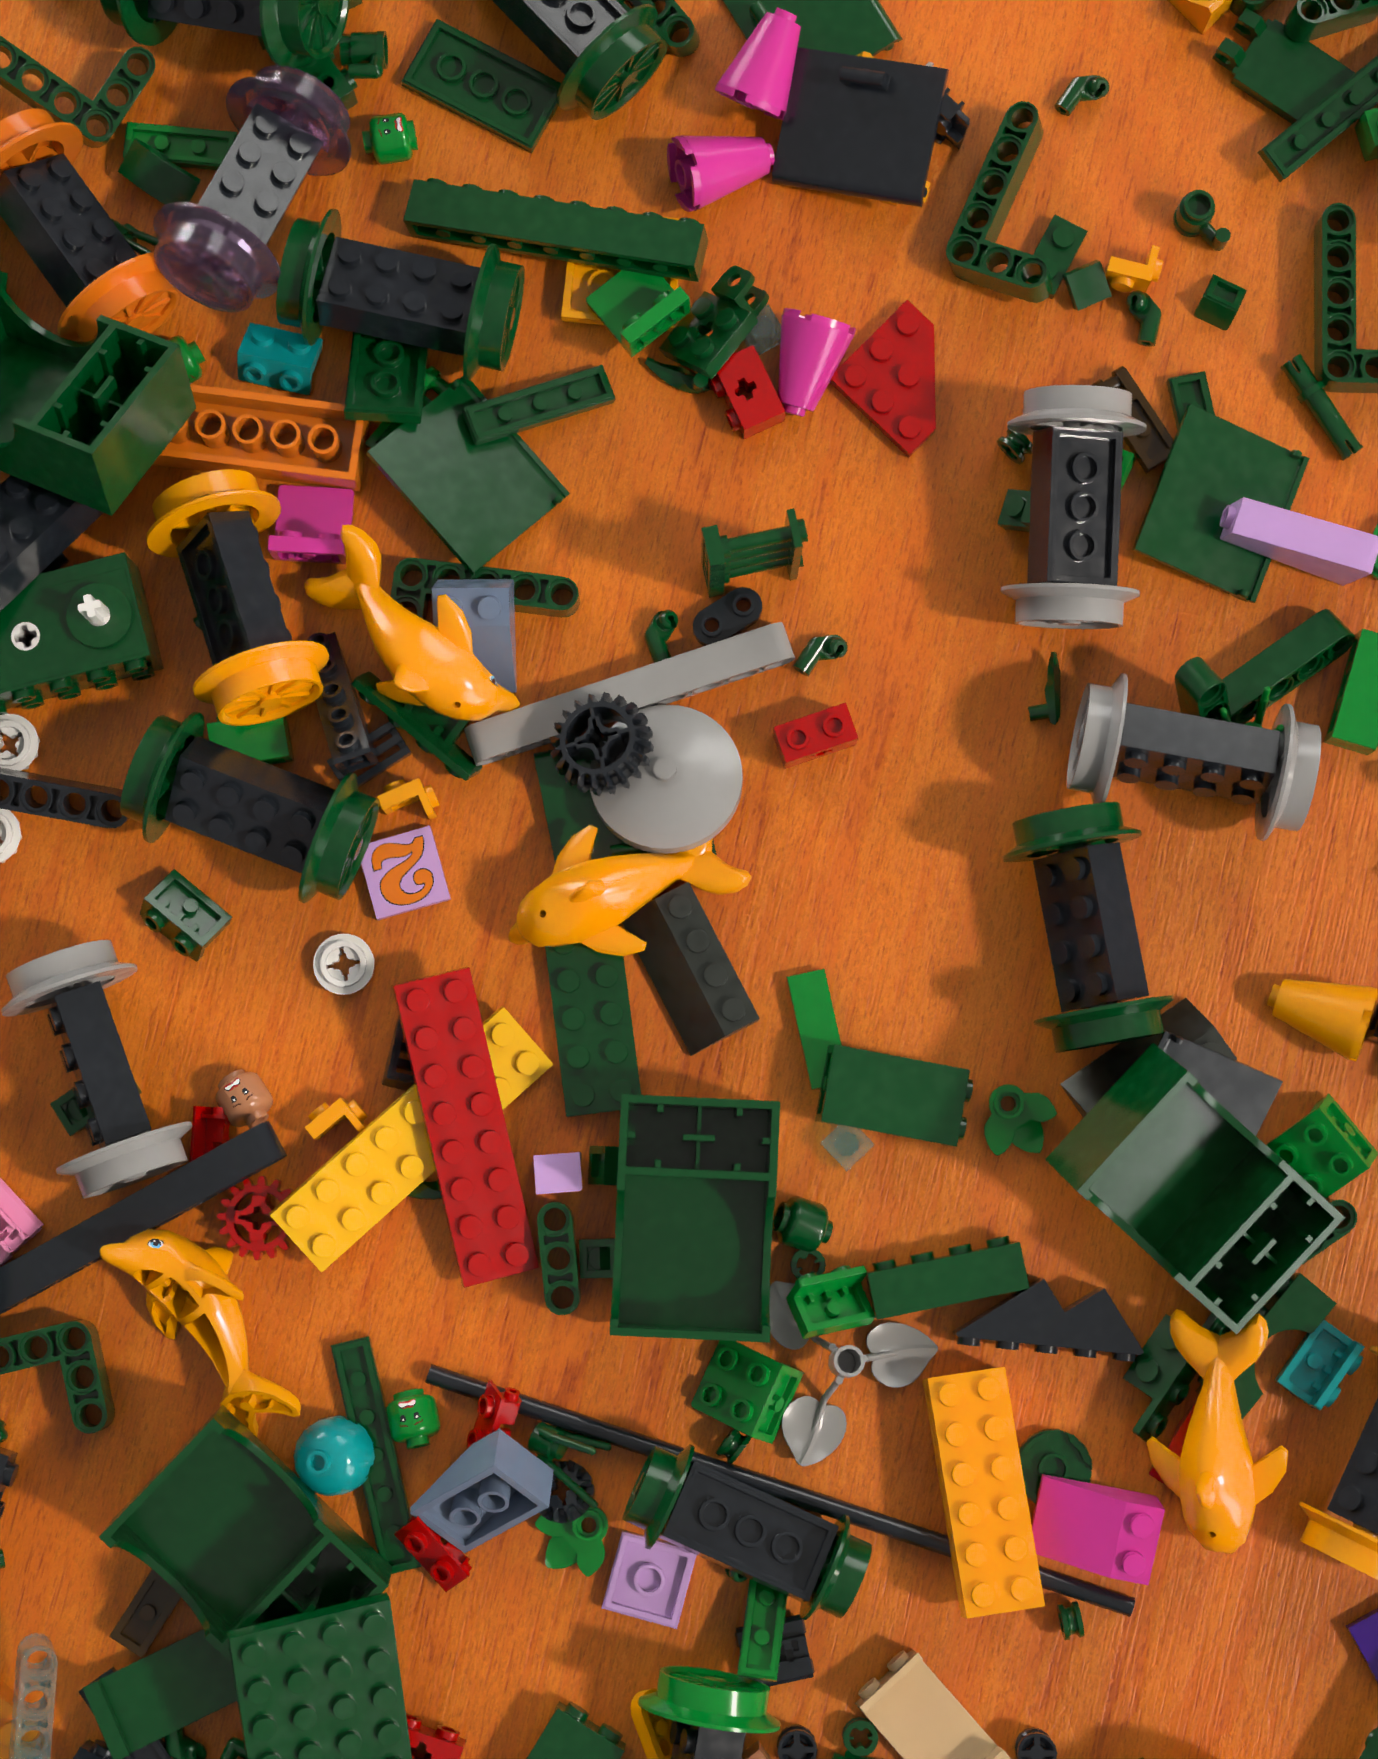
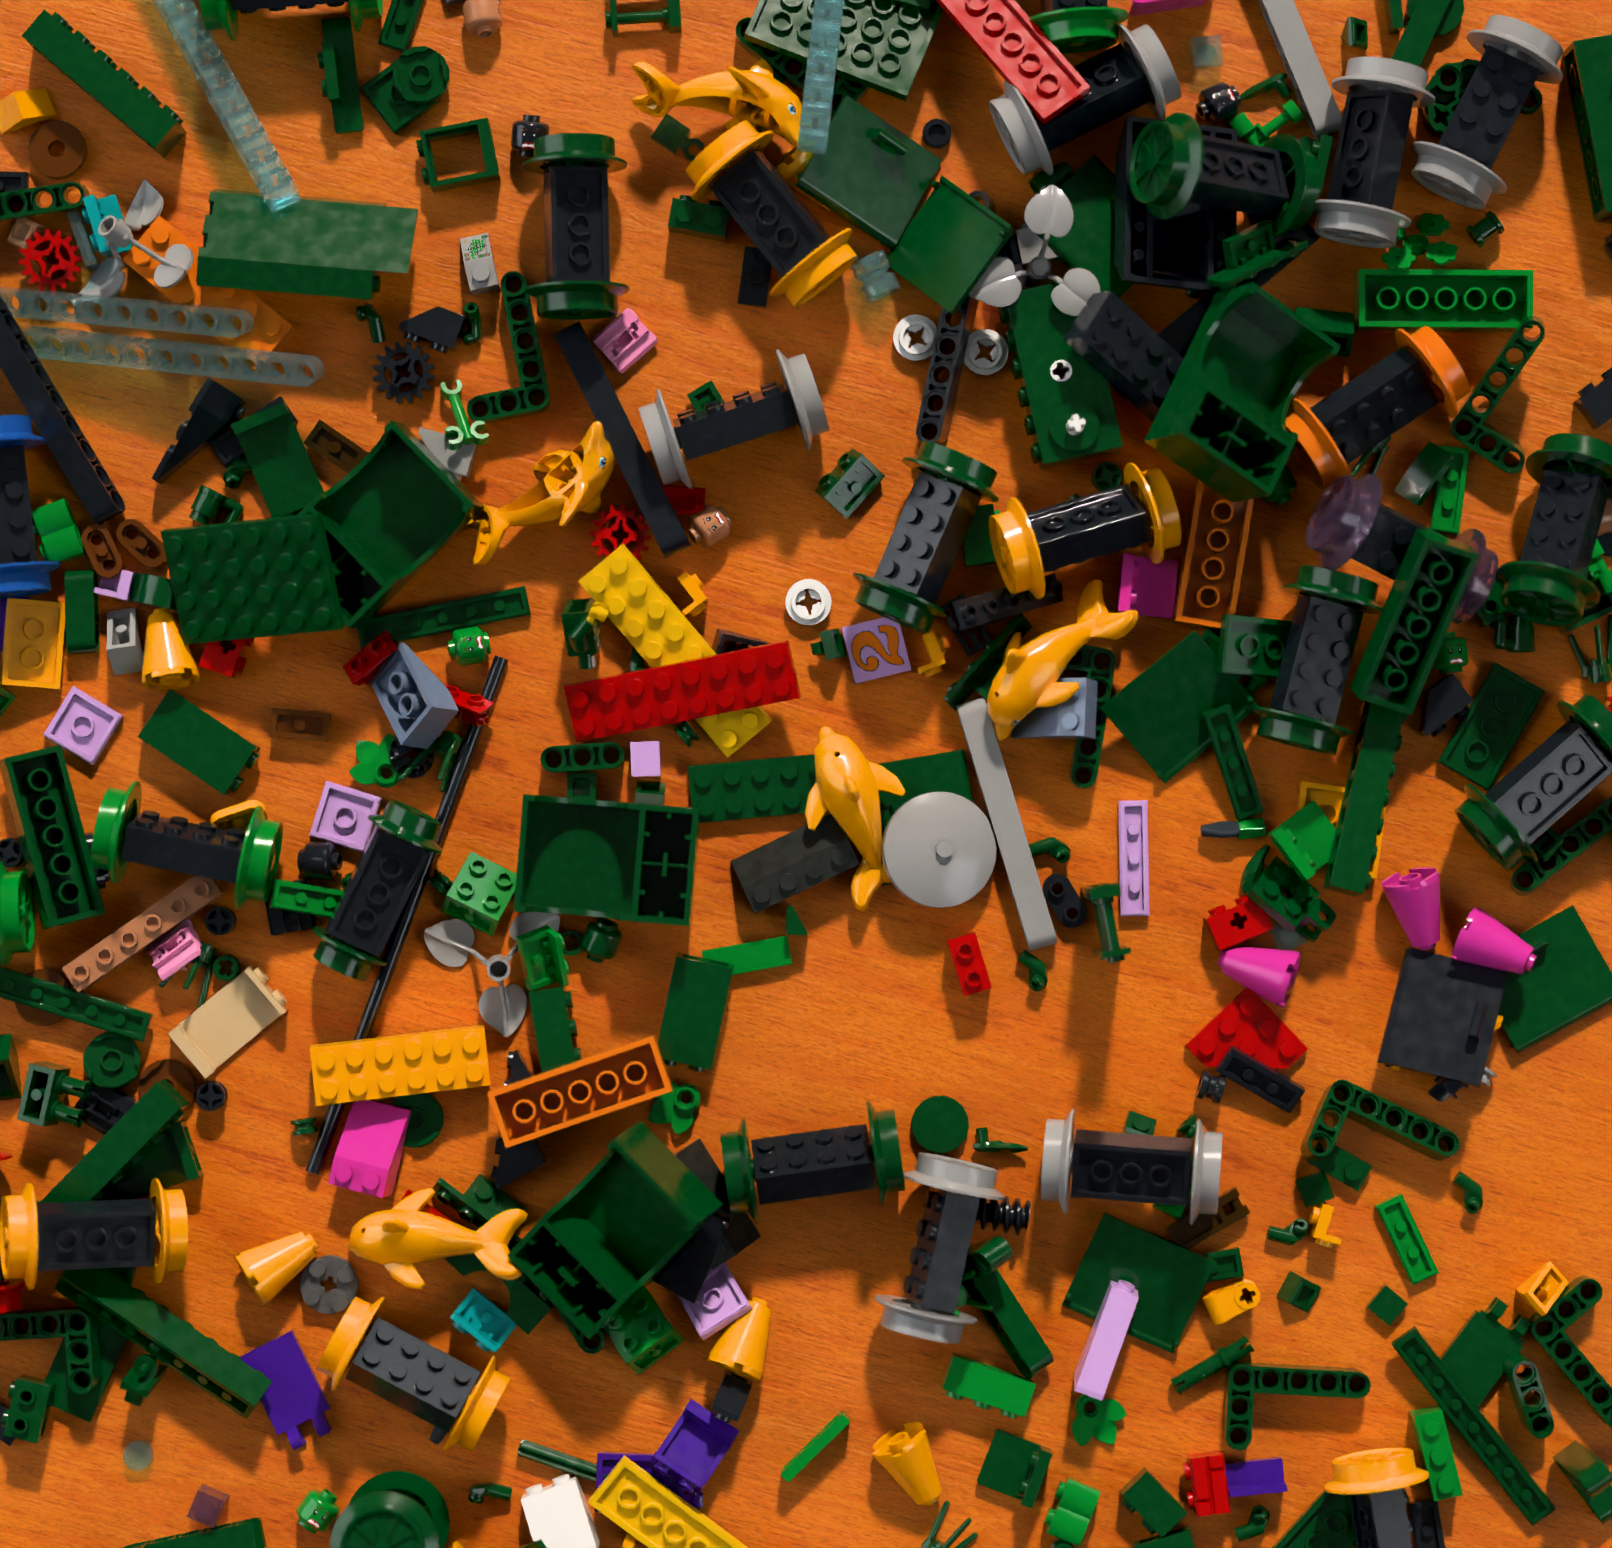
camera: 85 degrees right, 5 degrees up
teal bracket [237,322,323,395] -> none
teal cylinder [293,1415,375,1496] -> none
black gear [550,692,654,797] -> none
clear light blue plate [820,1125,875,1171] -> none
dark green piece [1173,190,1231,251] -> none
none -> light orange cone [234,1231,318,1305]
none -> reddish brown plate [270,708,331,742]
none -> black head [297,842,343,880]
none -> flat silver plate [300,1255,359,1314]
none -> black gear [373,341,436,405]
none -> light grey slope [418,427,478,481]
none -> green bar [440,379,489,451]
none -> orange brick [487,1034,673,1148]
none -> dark green torso [561,598,609,669]
none -> dark green bush [673,721,700,748]
none -> lavender tile [677,1262,753,1340]
none -> dark green slope [786,905,808,935]
none -> dark green tile [810,628,846,660]
none -> dark green tile [911,1095,969,1153]
none -> black piece [974,1196,1031,1236]
none -> dark green wheel [1091,462,1122,492]
none -> lavender tile [1118,800,1150,916]
none -> black wheel [1196,1070,1226,1104]
none -> piece [1200,818,1266,840]
none -> light orange piece [1202,1279,1260,1325]
none -> black tile [1216,1045,1305,1113]
none -> dark green brick [1350,528,1479,715]
none -> dark green tile [1366,1284,1408,1326]
none -> green tile [1375,1193,1439,1285]
none -> black slope [1419,673,1473,737]

